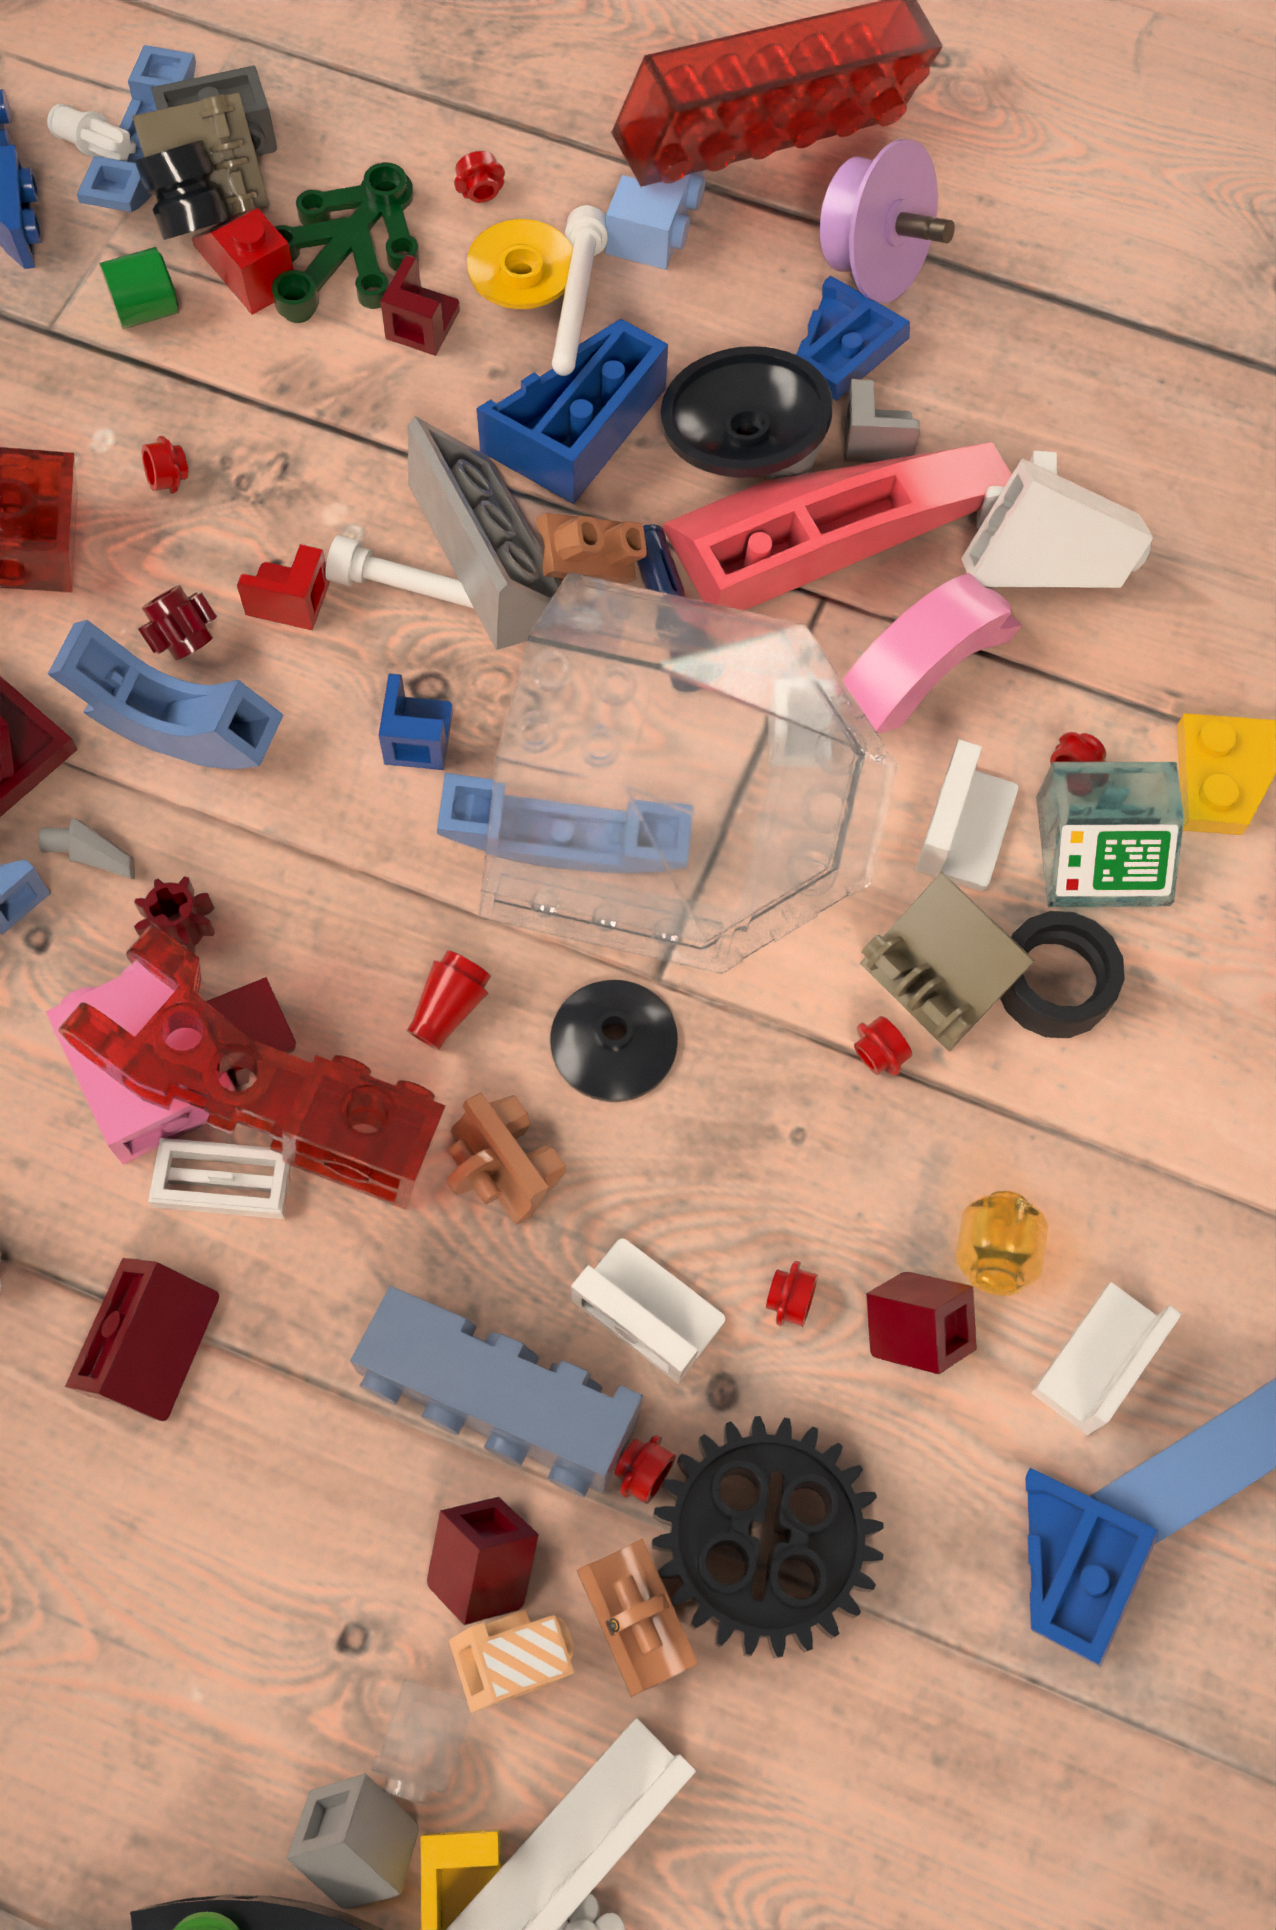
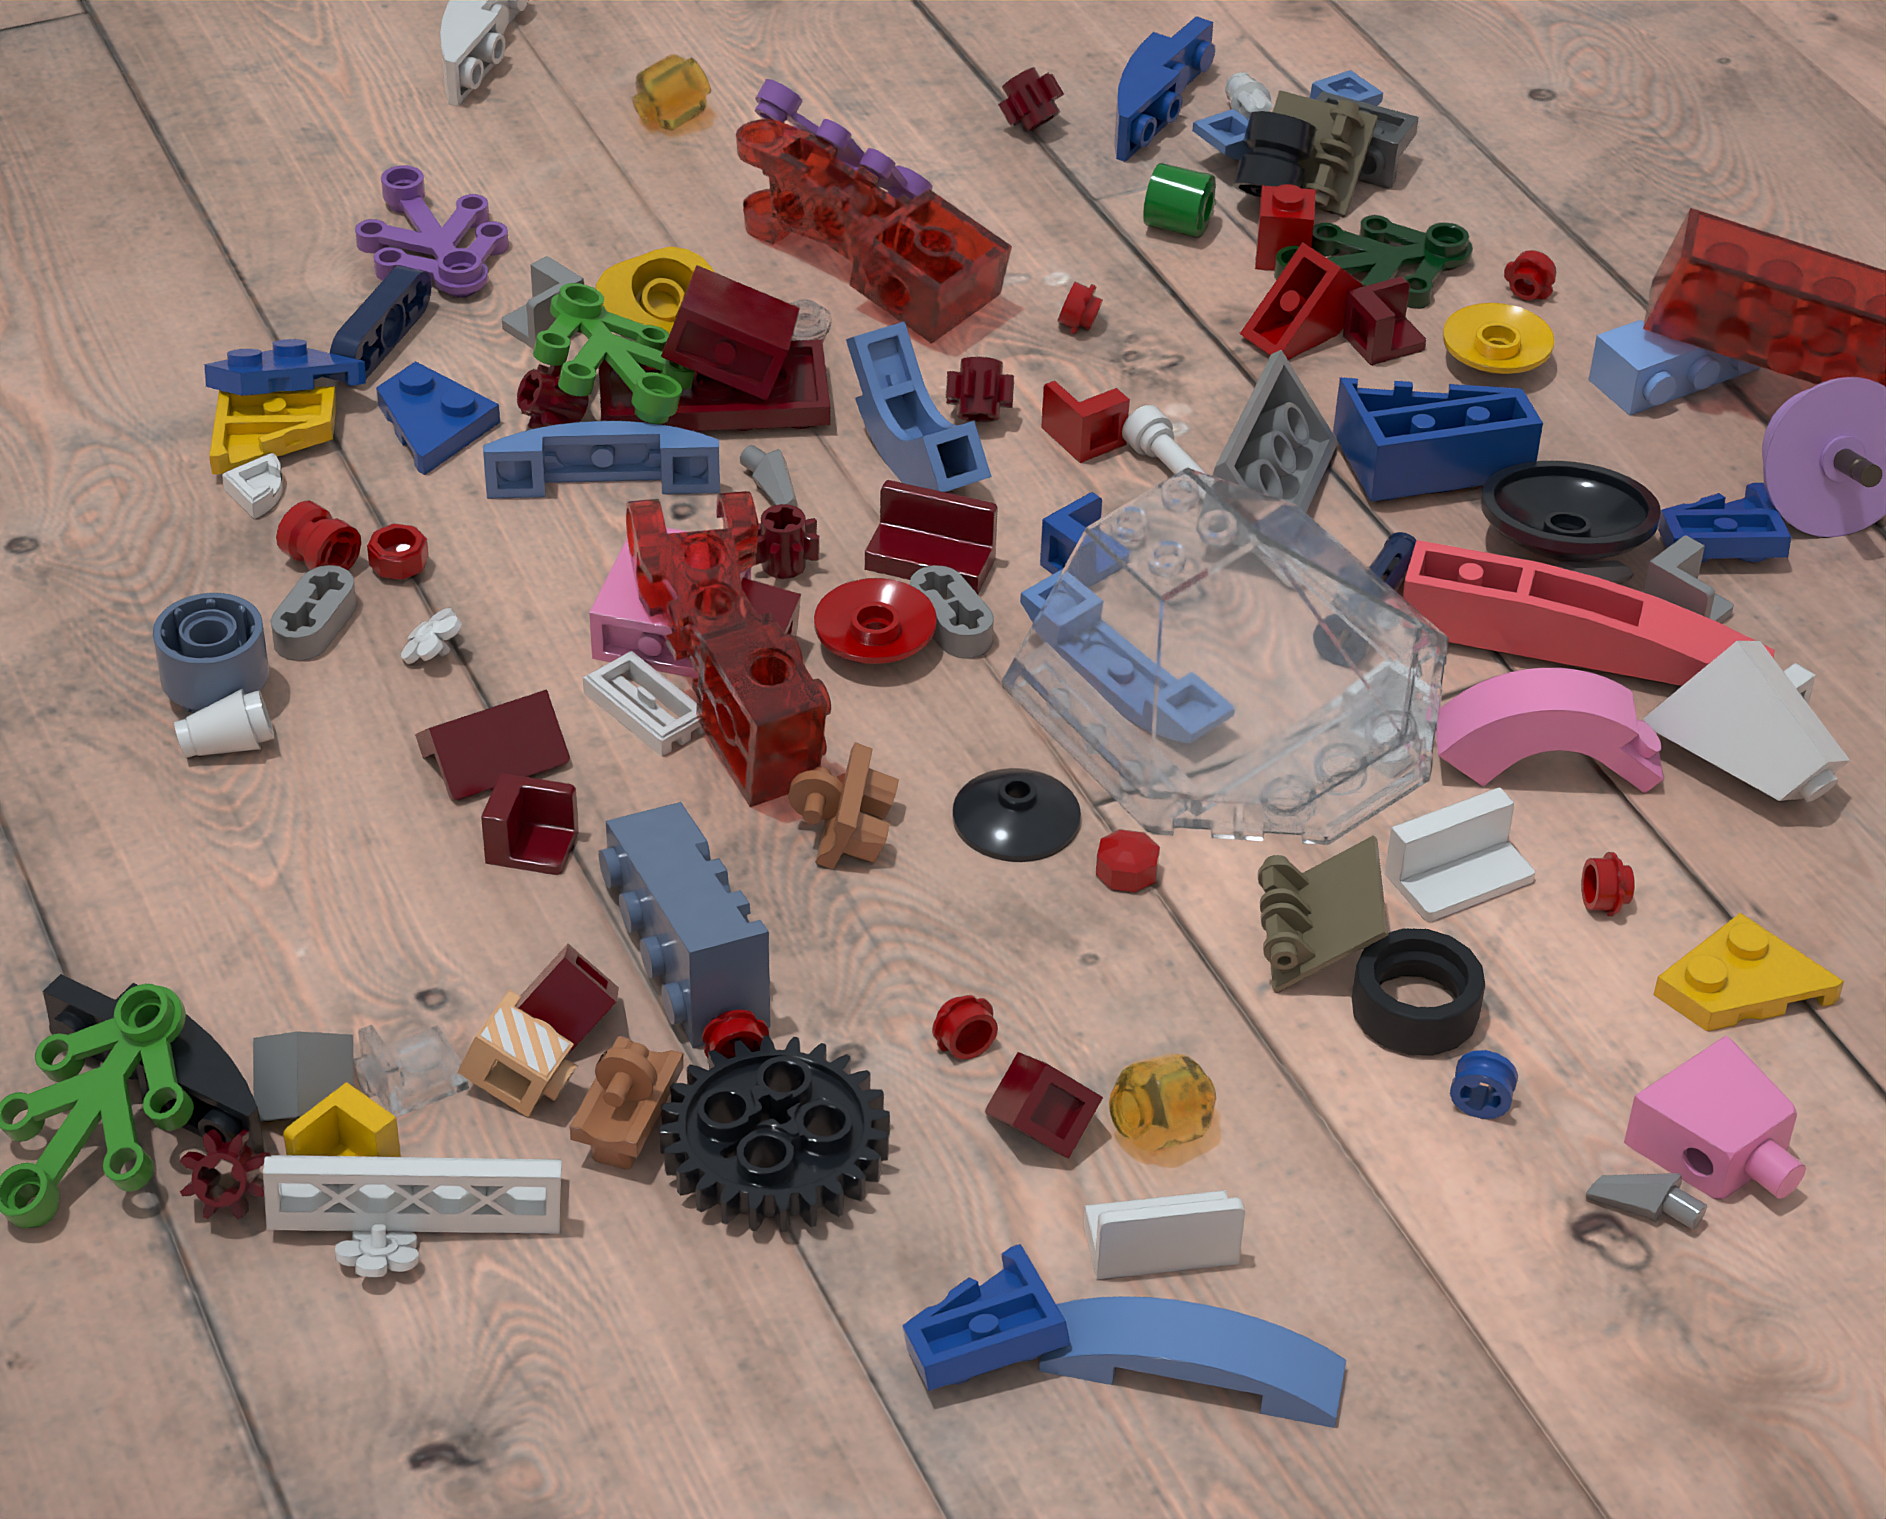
camera: 45 degrees right, 25 degrees down
red cone [406,950,491,1050] -> none
nougat hips [536,513,647,584] -> none
white piece [552,205,608,376] -> none
white panel [571,1238,725,1384] -> none
red plate [854,1016,913,1076] -> none
slope [1036,762,1184,907] -> none
none -> dark red panel [481,773,579,875]
none -> red dish [814,578,937,664]
none -> dark red panel [864,480,998,594]
none -> light grey beam [910,565,994,658]
none -> red tile [1096,829,1160,892]
none -> red slope [1239,242,1365,360]
none -> blue bush [1450,1050,1518,1119]

